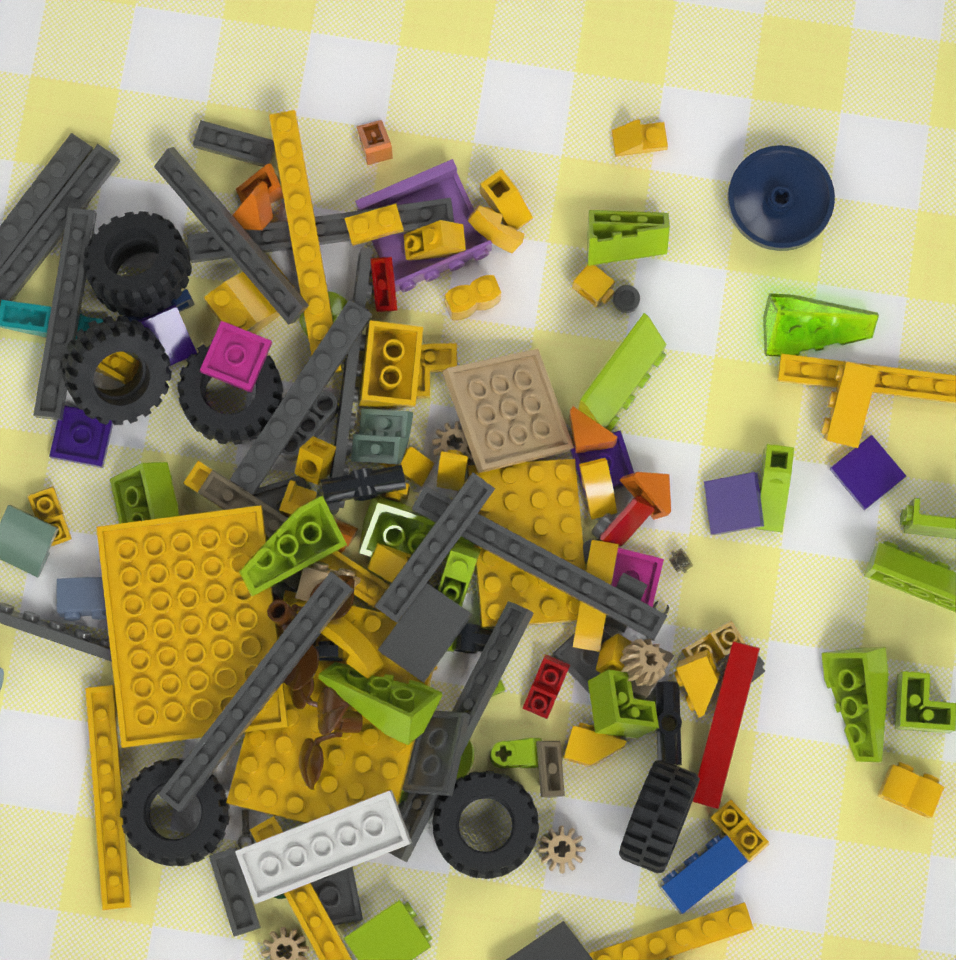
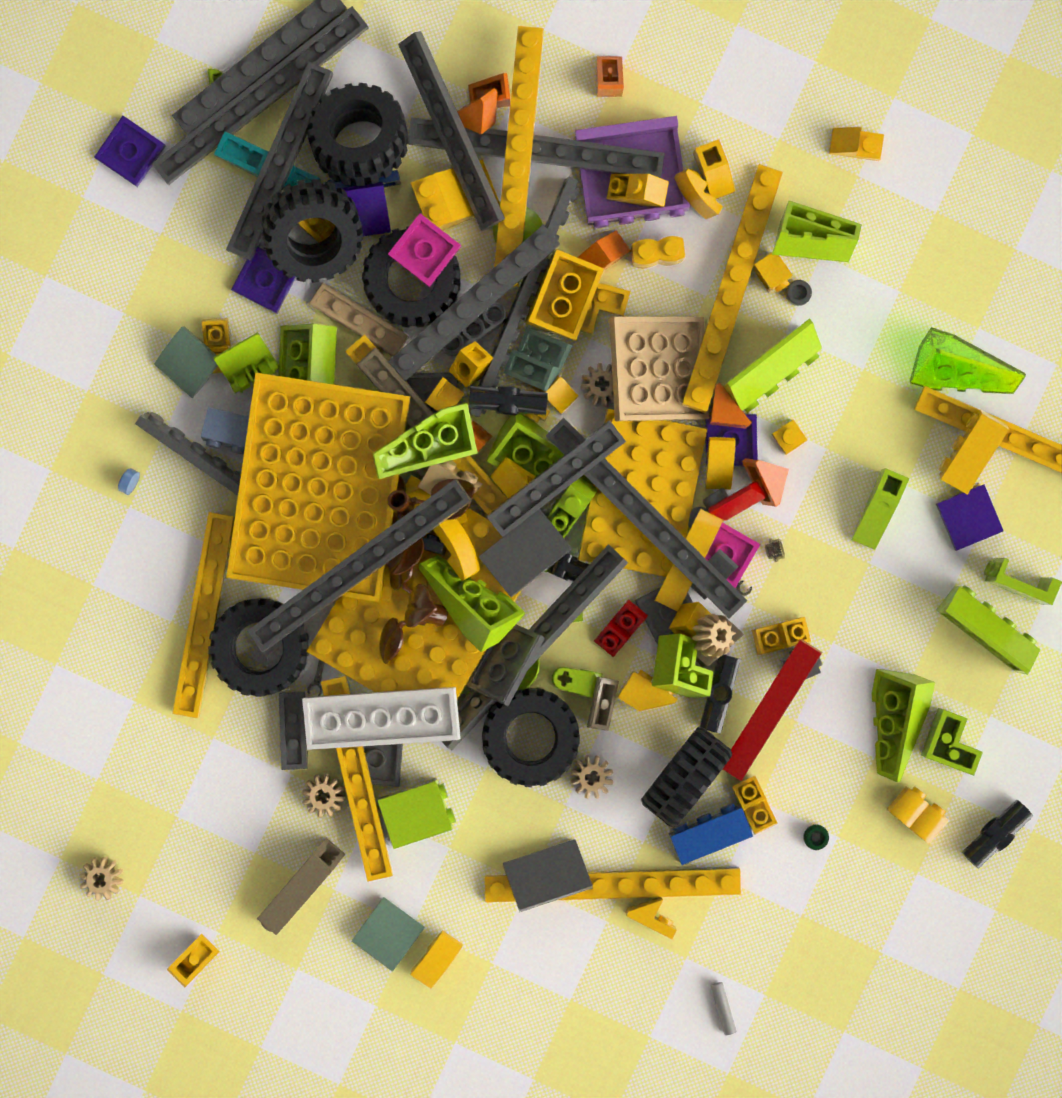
camera: 15 degrees right, 10 degrees up
dark grey plate [193,120,275,167] -> none
yellow plate [345,204,404,246] -> none
red slope [371,257,398,312] -> none
yellow slope [436,450,468,491] -> none
yellow slope [674,649,720,718] -> none
dark purple tile [704,472,764,535] -> none
dark blue dish [727,145,835,251] -> none
none -> lime hinge [213,332,279,394]
none -> tan tile [309,282,409,356]
none -> orange slope [577,230,631,270]
none -> yellow plate [682,164,783,413]
none -> yellow plate [771,419,807,455]
none -> dark green plate [803,824,829,850]

